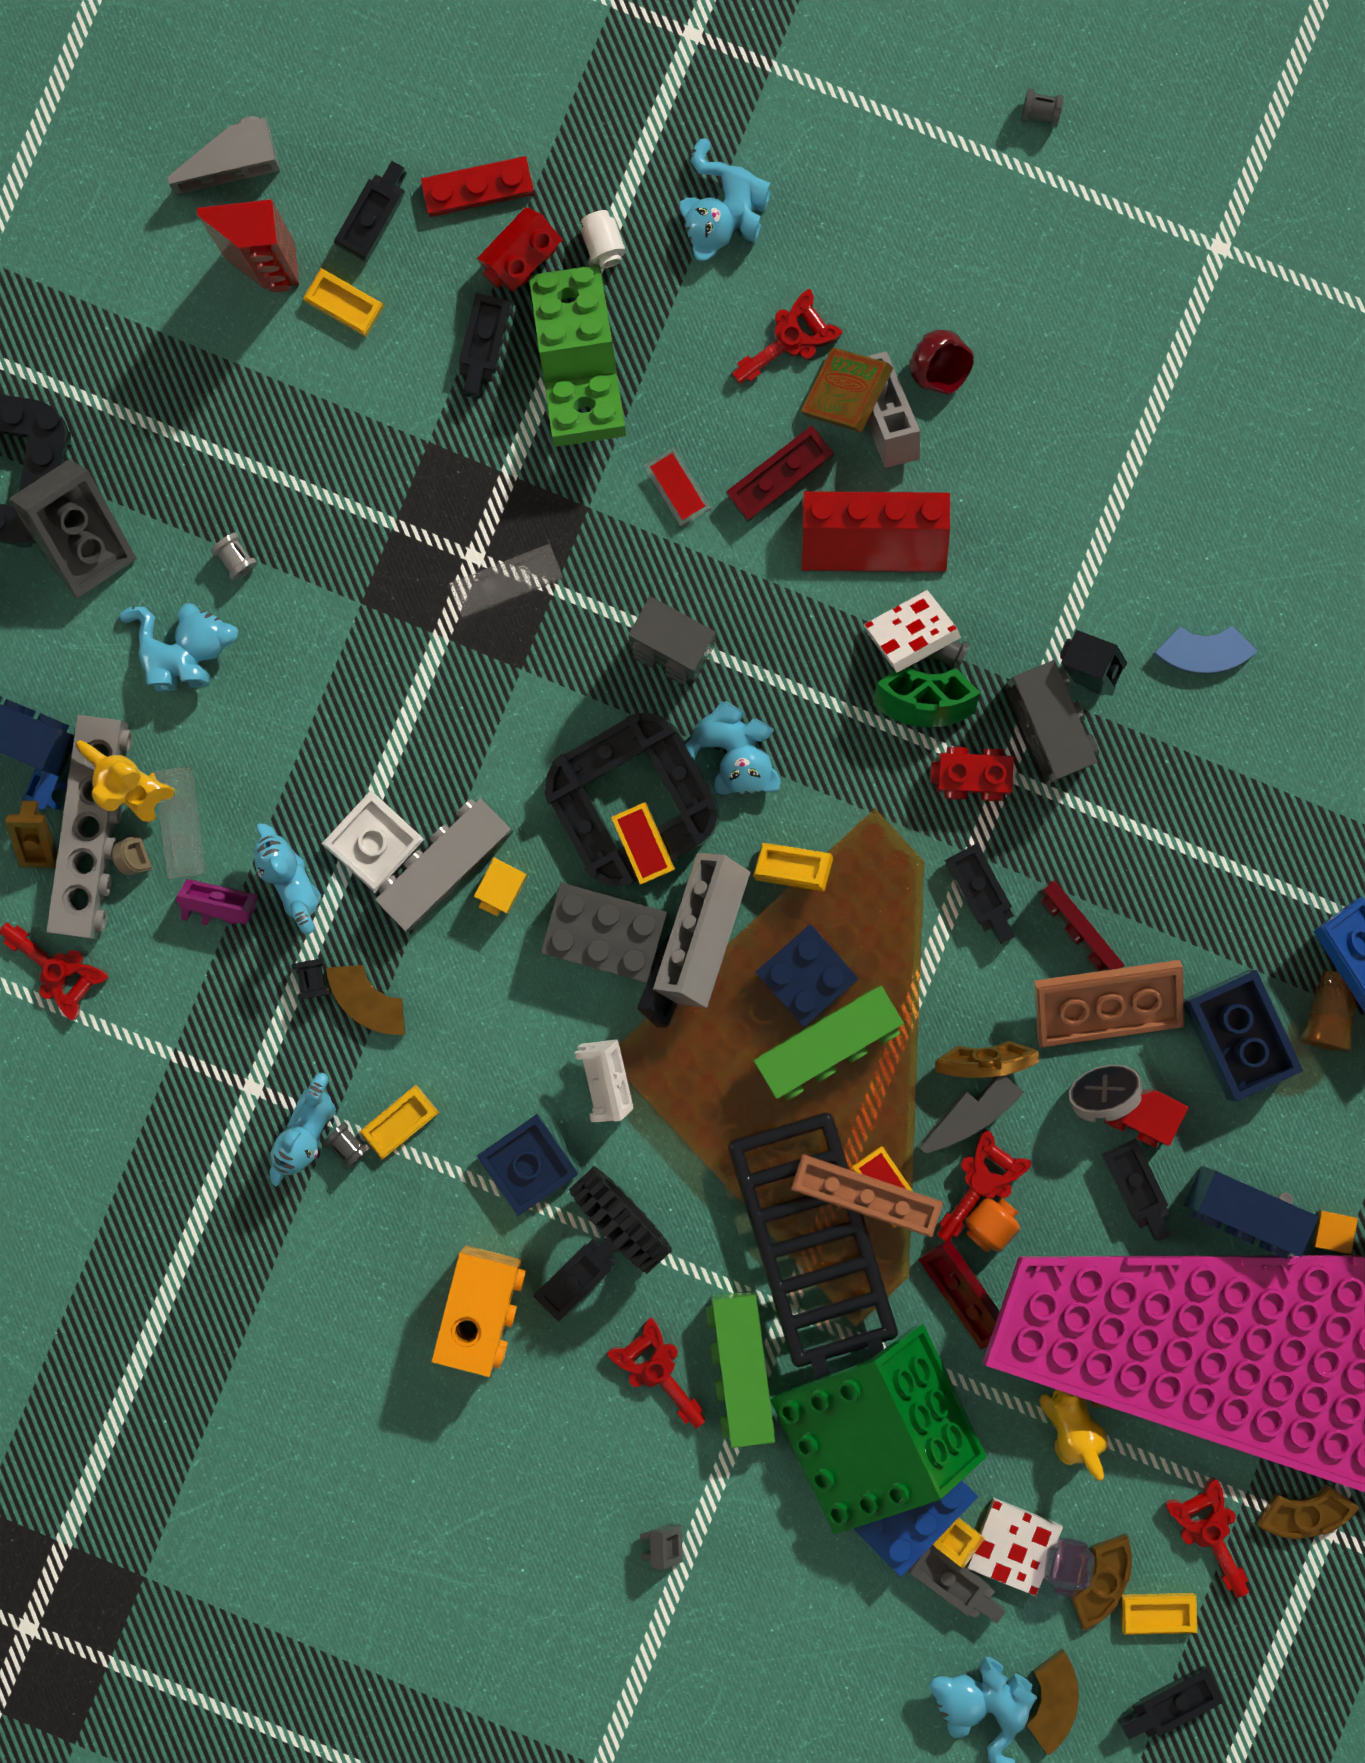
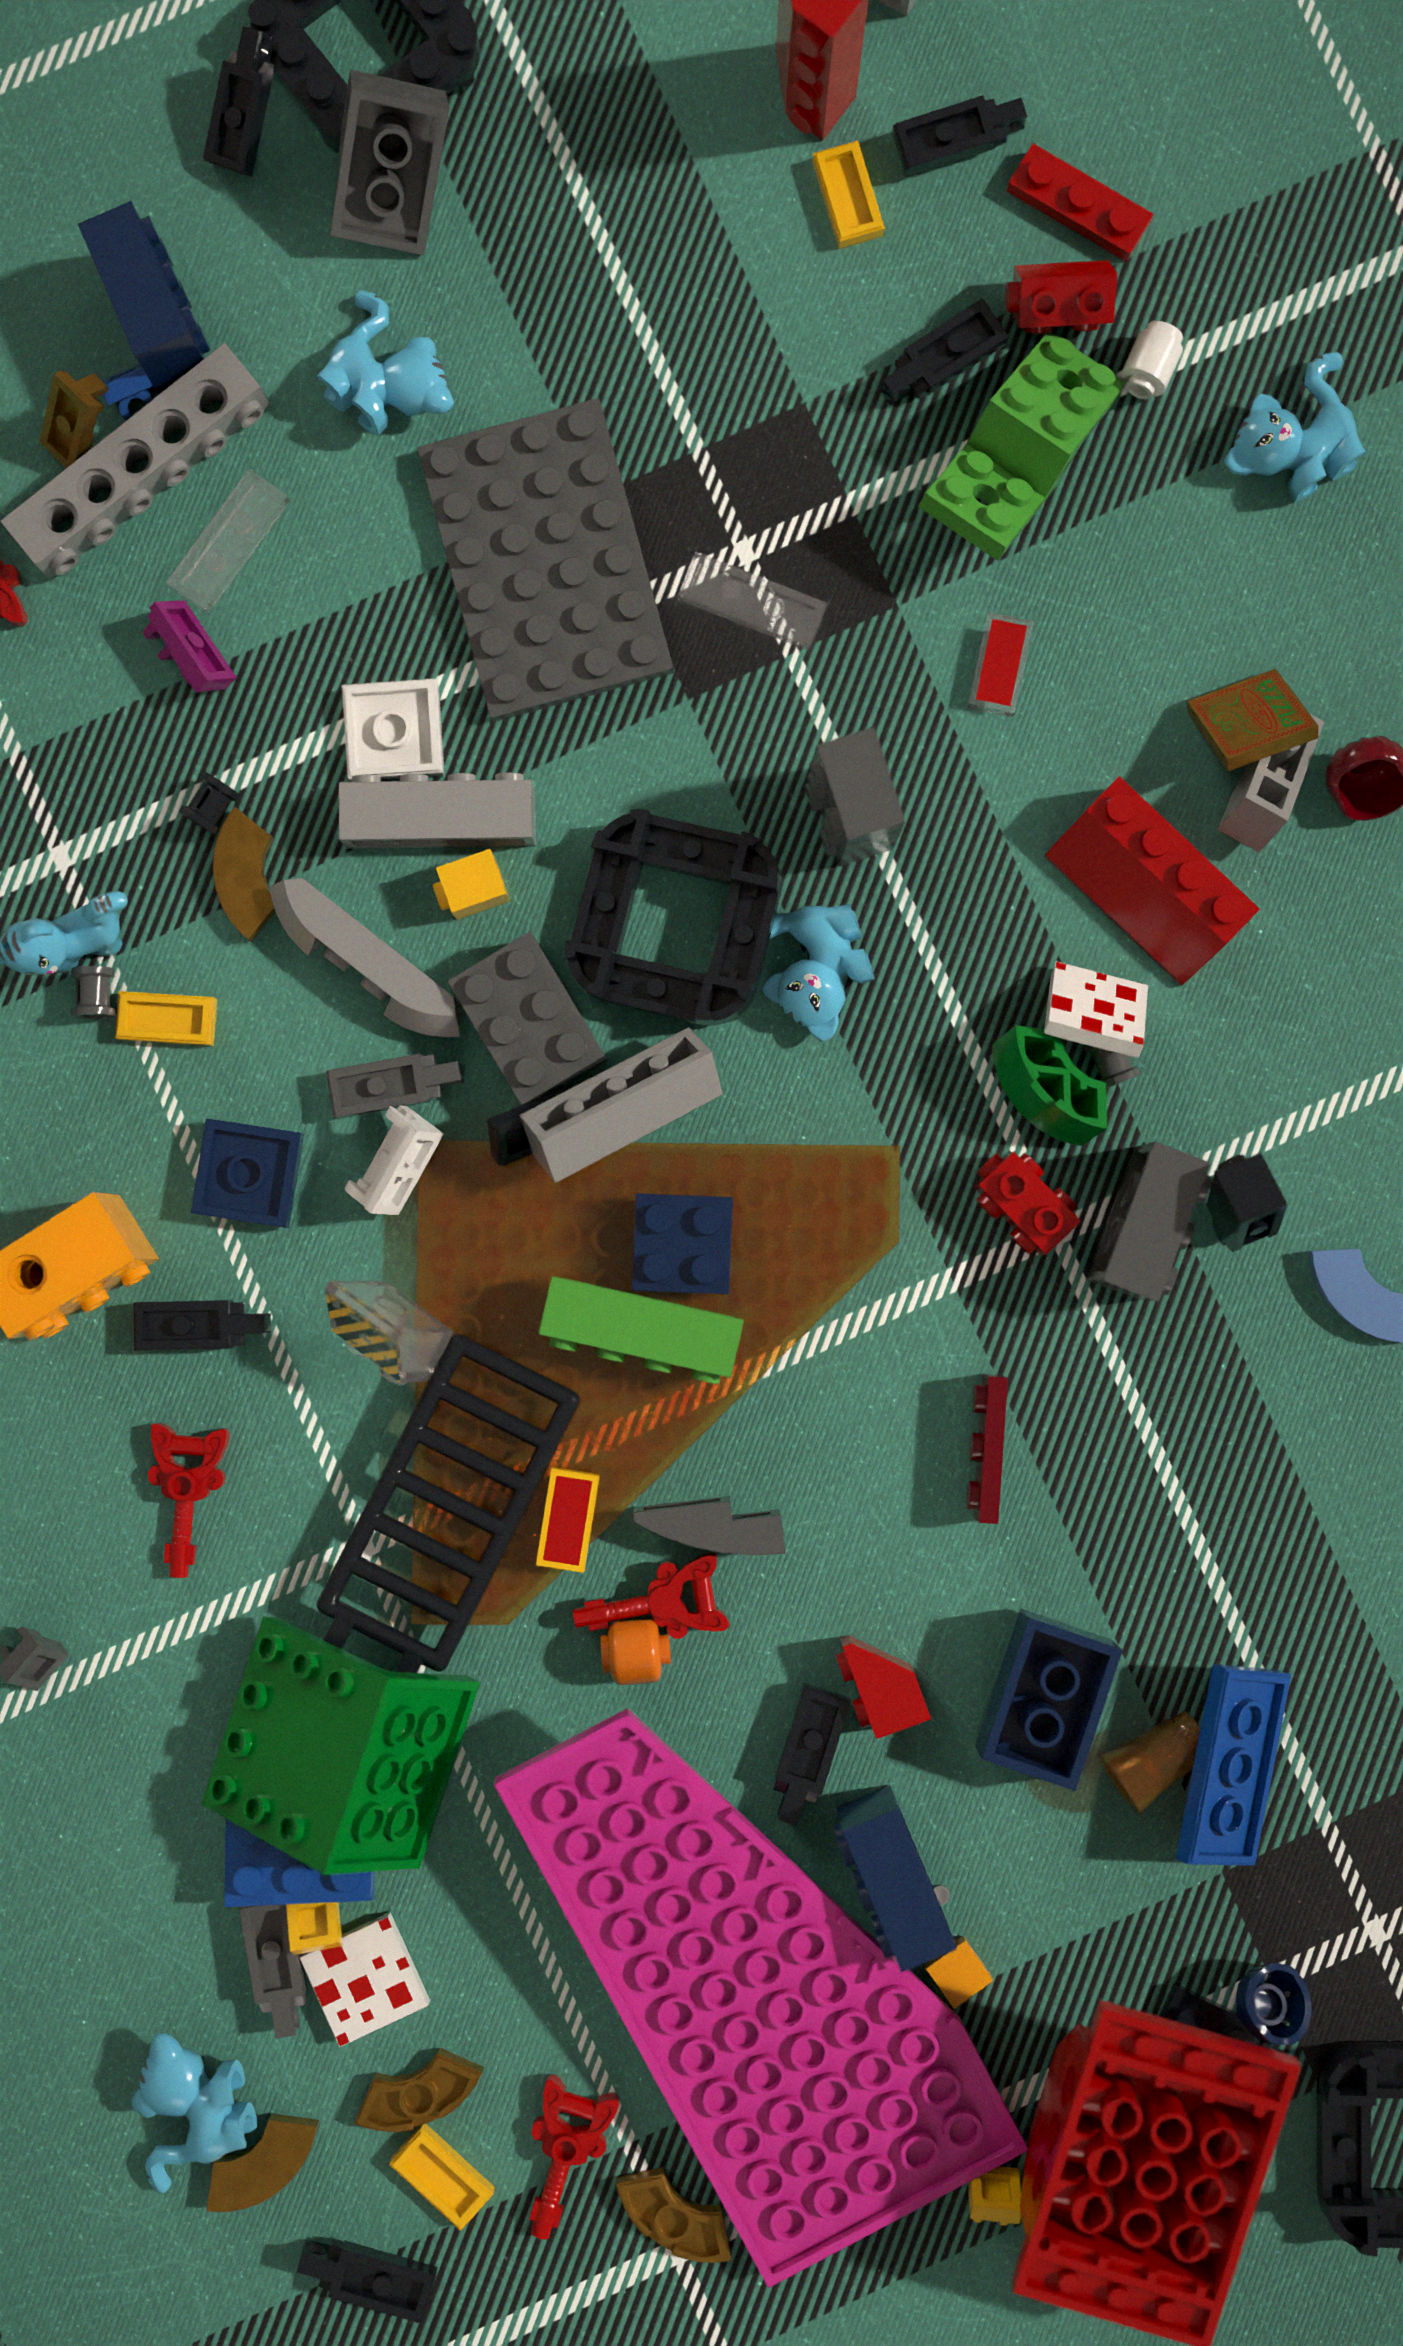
camera: 45 degrees right, 0 degrees up
yellow animal [76,740,175,822] -> none
dark tan tile [112,836,152,876] -> none
light grey bush [210,533,258,581] -> none
medium azure animal [254,823,321,934] -> none
black tyre [569,1166,672,1274] -> none
red tile [611,802,675,884] -> none
bright green brick [706,1290,775,1448] -> none
dark red plate [726,425,834,522] -> none
red piece [731,289,843,385] -> none
yellow tile [753,843,833,891] -> none
nougat tile [791,1154,944,1238] -> none
dark red plate [918,1239,1000,1350] -> none
pearl gold tile [935,1041,1039,1078] -> none
black hinge [944,843,1016,944] -> none
nougat tile [1034,960,1184,1048] -> none
yellow animal [1039,1389,1109,1481] -> none
clear purple head [1044,1538,1095,1596] -> none
tile [1069,1065,1143,1122] -> none
none -> light grey brick [270,878,461,1037]
none -> clear slope [324,1281,454,1385]
none -> dark grey hinge [326,1053,464,1119]
none -> dark grey plate [417,398,674,722]

